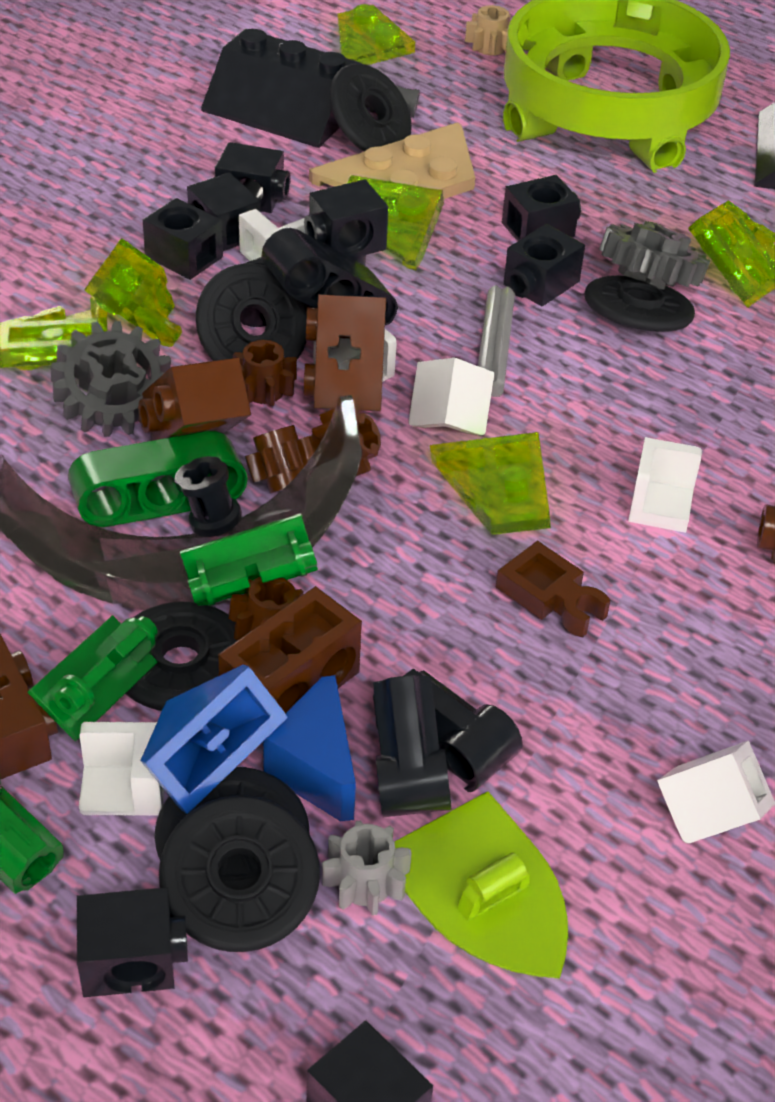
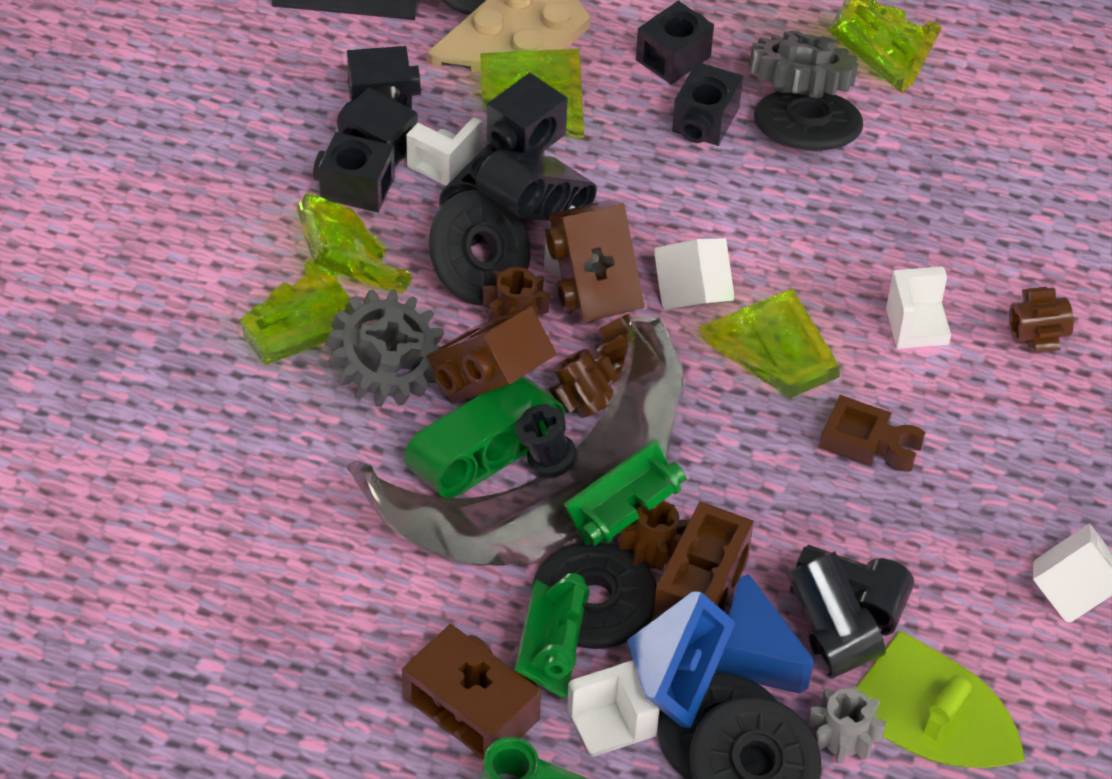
camera: 20 degrees left, 5 degrees up
light grey axle [478,285,515,397] -> none

